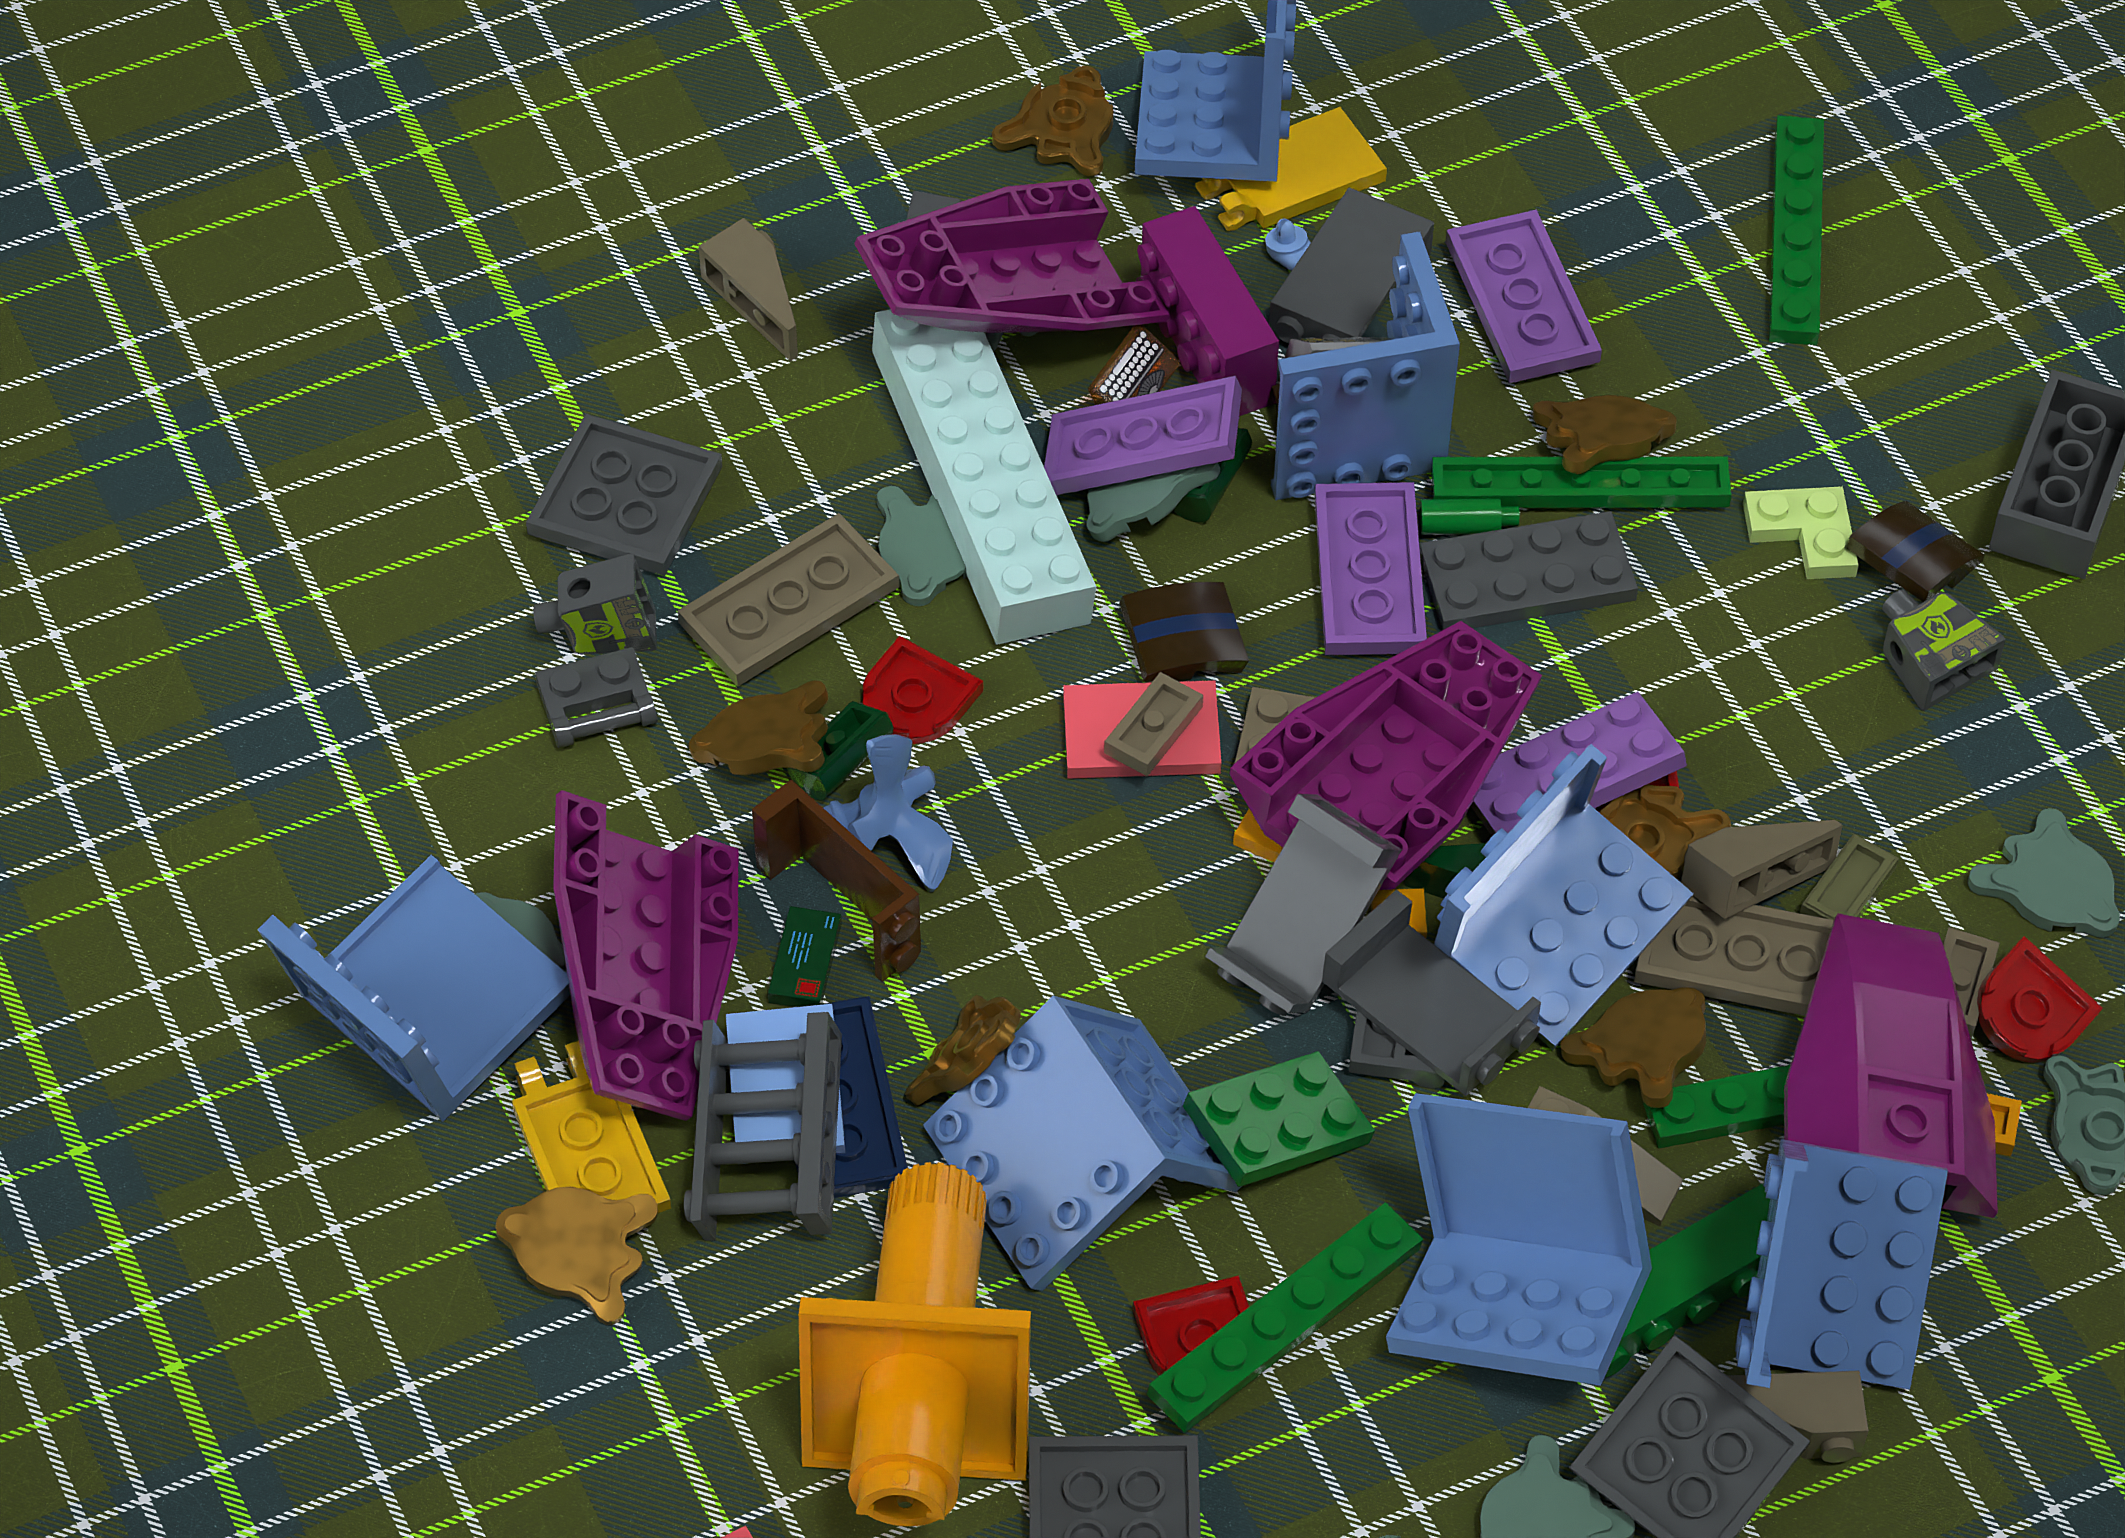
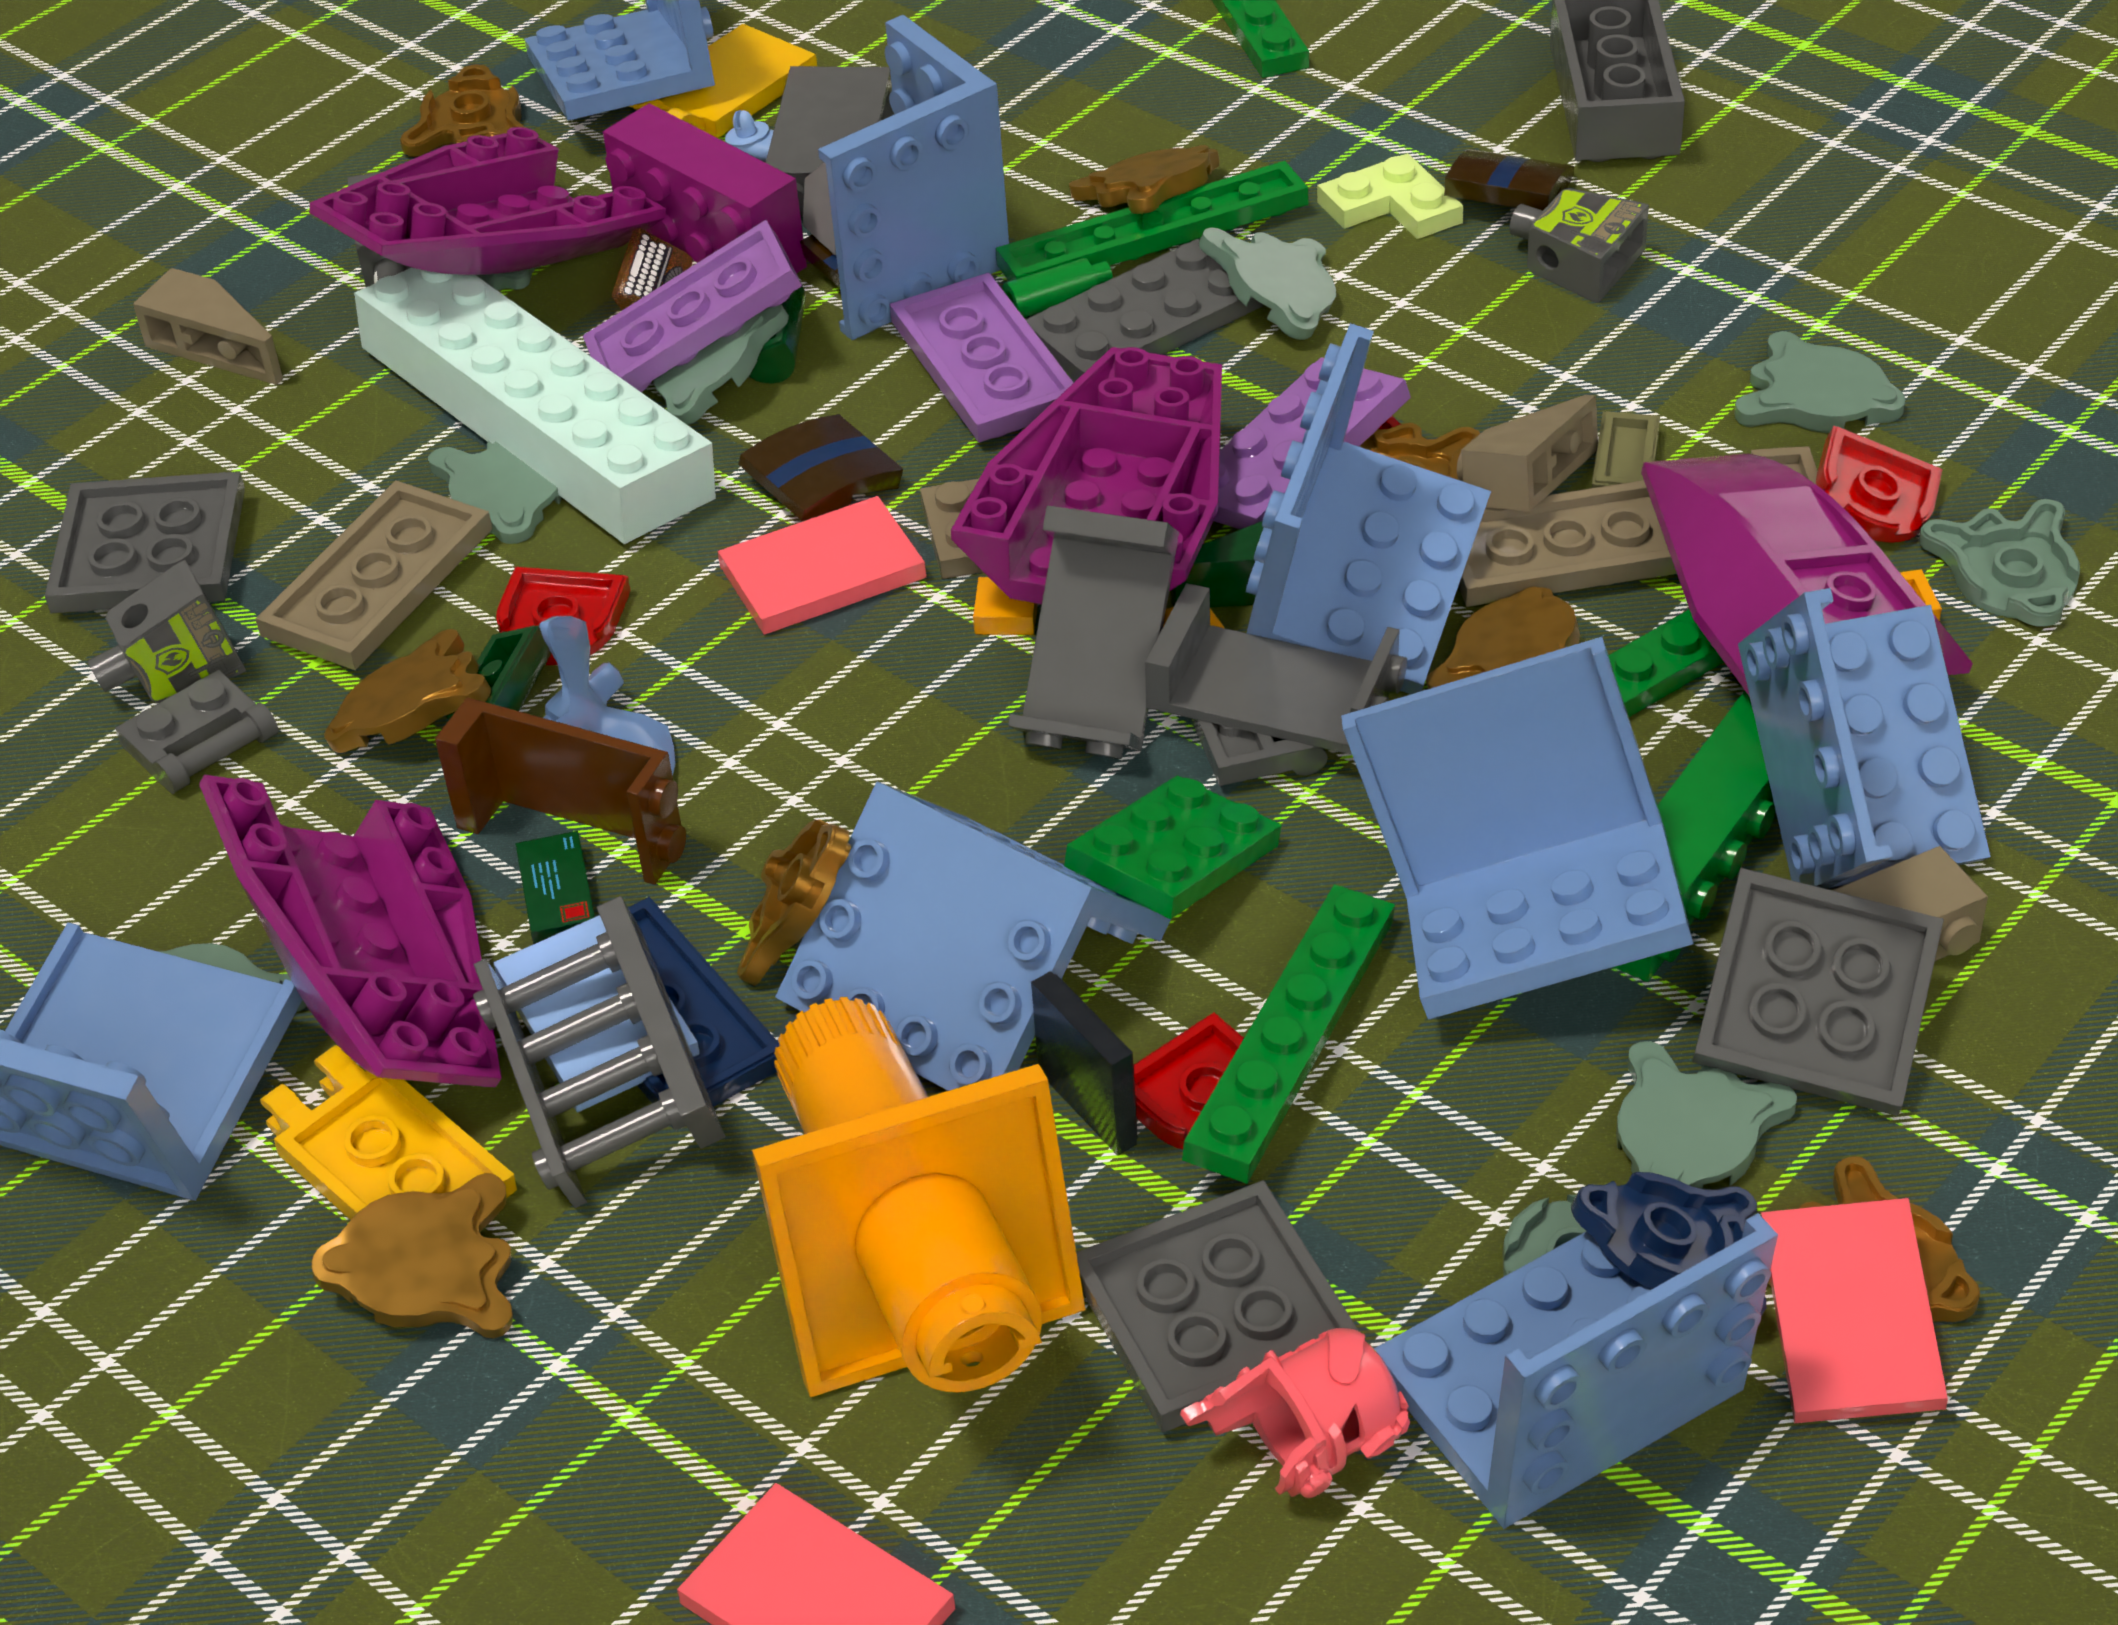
camera: 20 degrees left, 10 degrees down
dark tan plate [1104,672,1203,776] -> none
medium lavender plate [1446,209,1602,383] -> none
none -> black tile [1031,971,1138,1156]
none -> tile [1199,228,1336,340]

